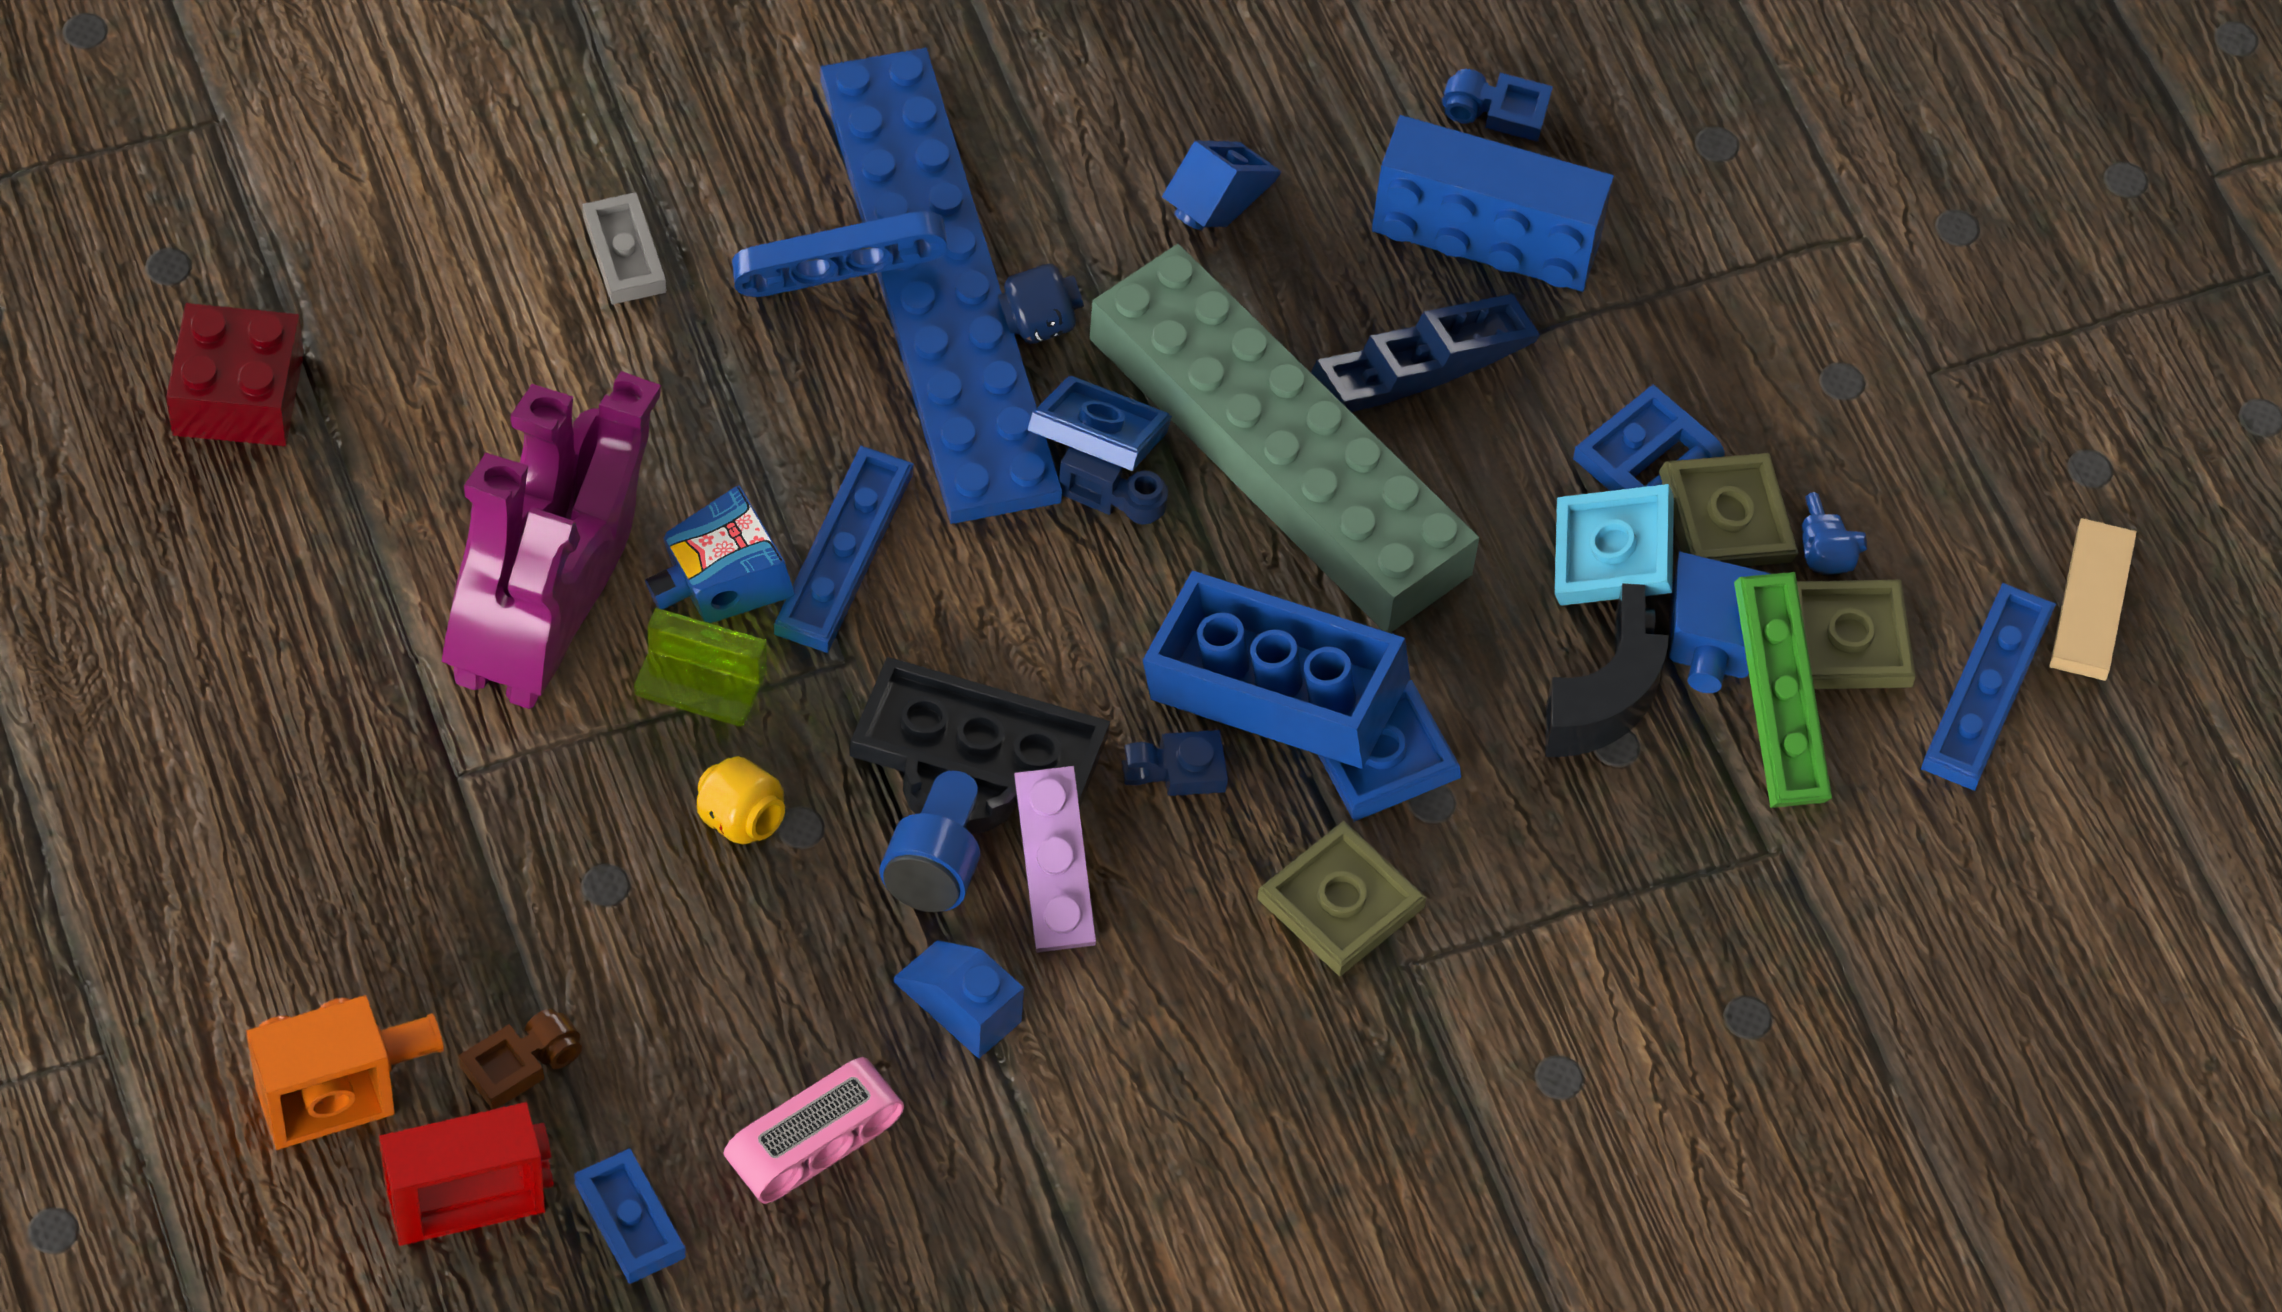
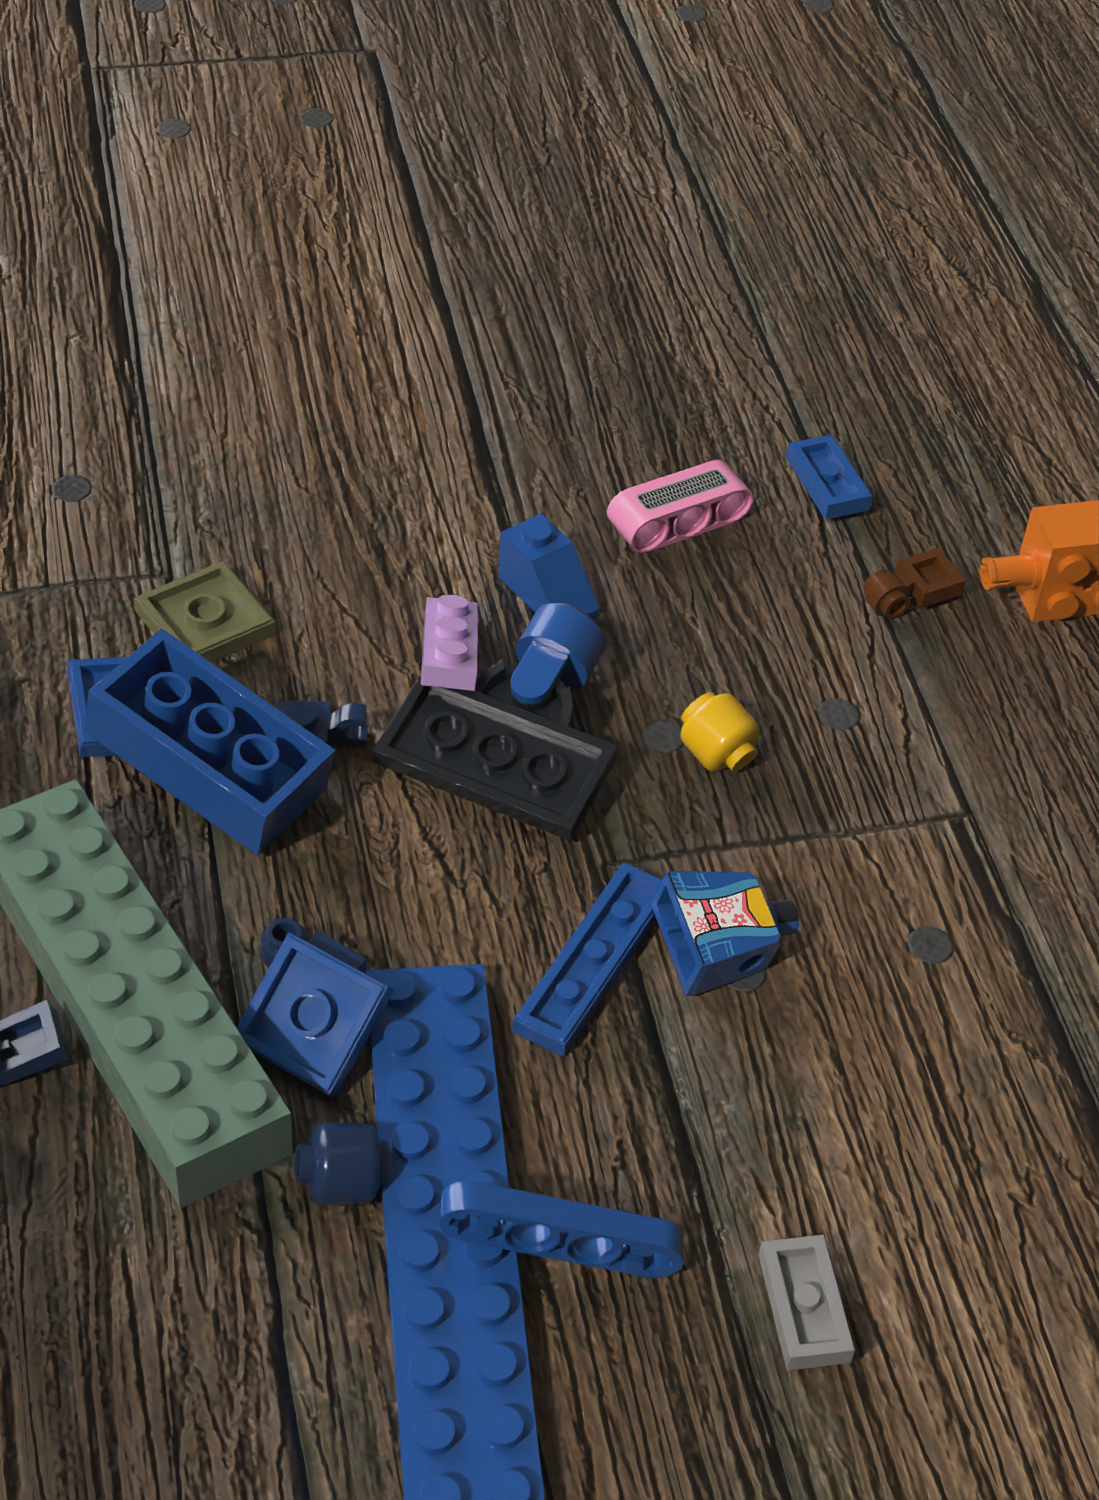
camera: 170 degrees left, 10 degrees down
red window [379,1102,553,1246] -> none
magenta piece [441,371,661,709] -> none
clear neon green panel [634,608,767,726] -> none
blue slope [1162,140,1282,230] -> none

